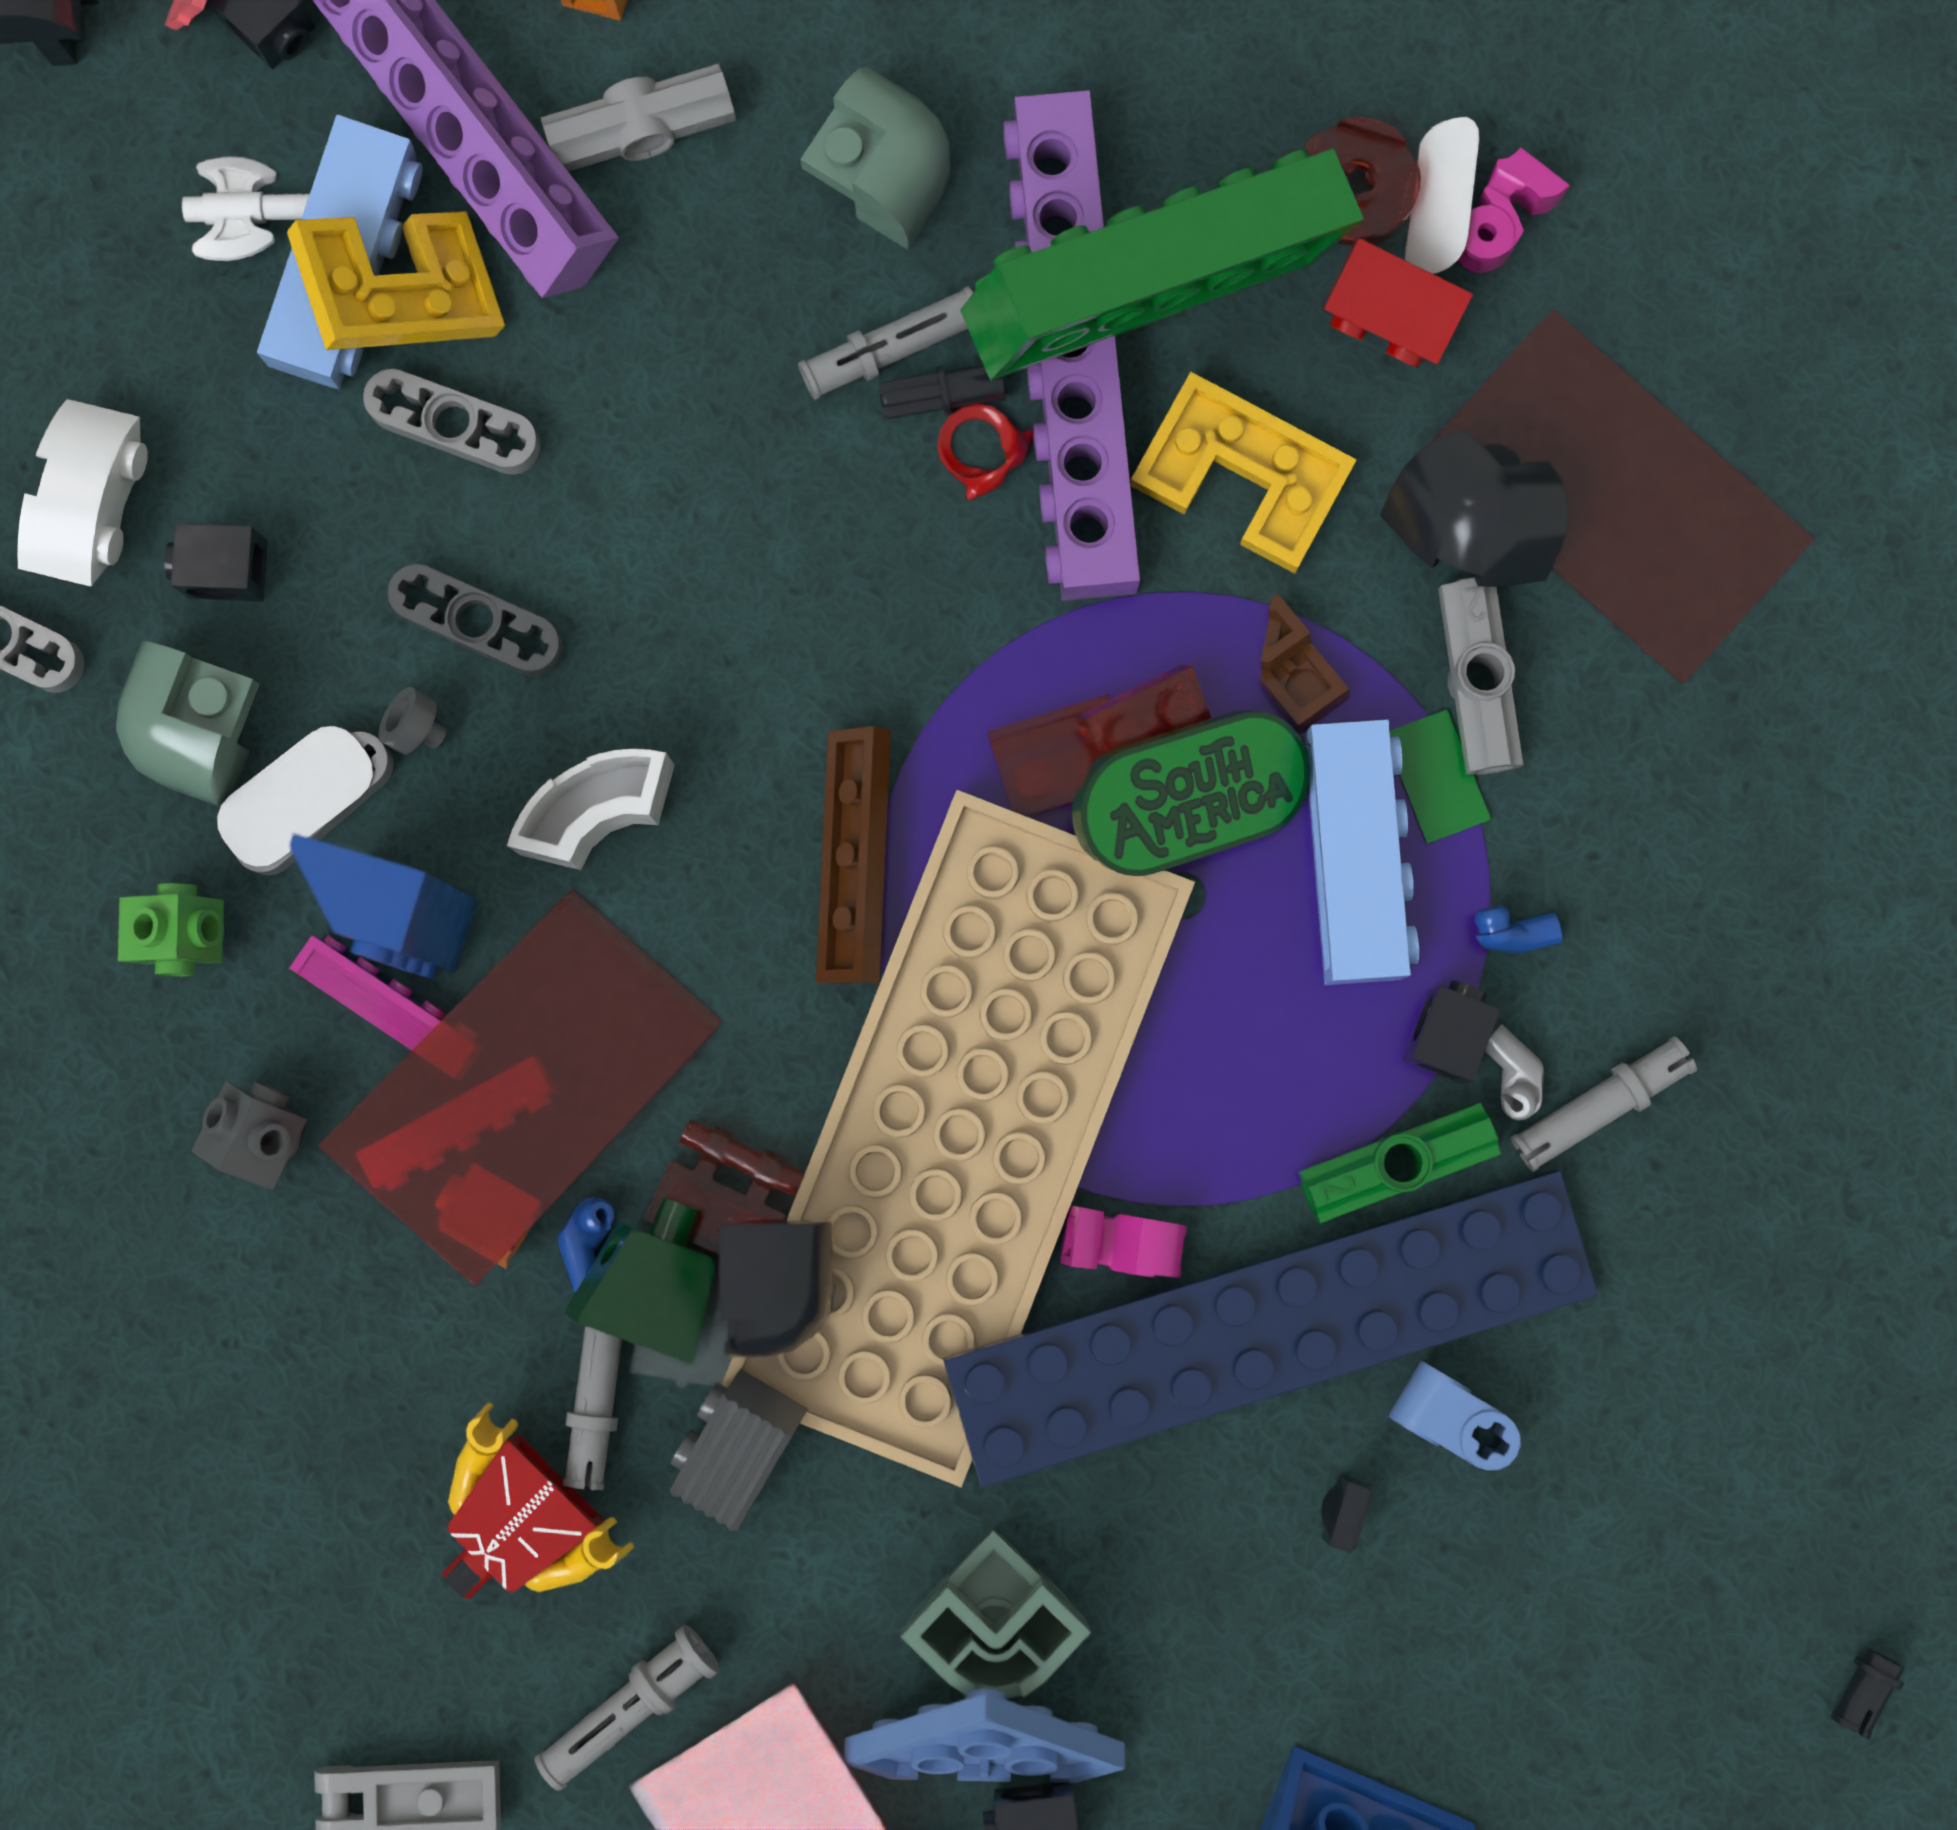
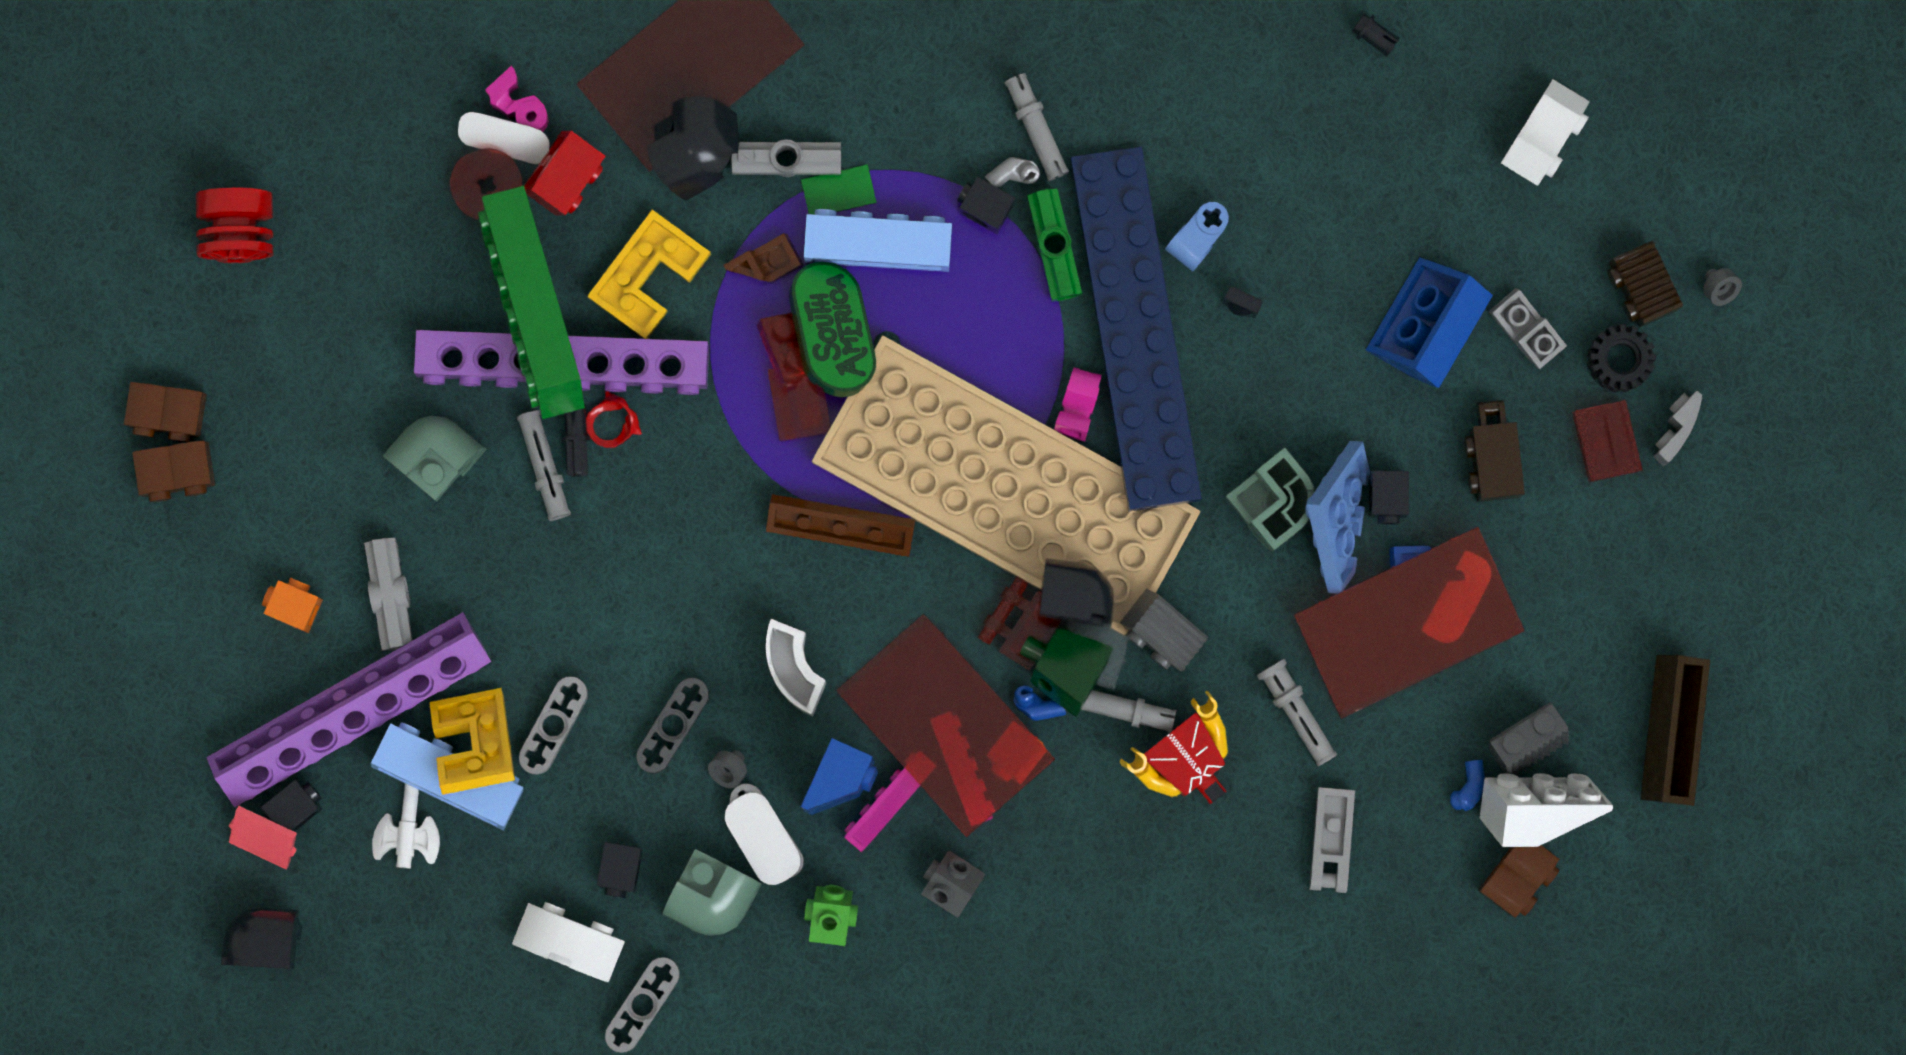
camera: 85 degrees left, 0 degrees up
blue arm [1475,905,1563,954] -> none

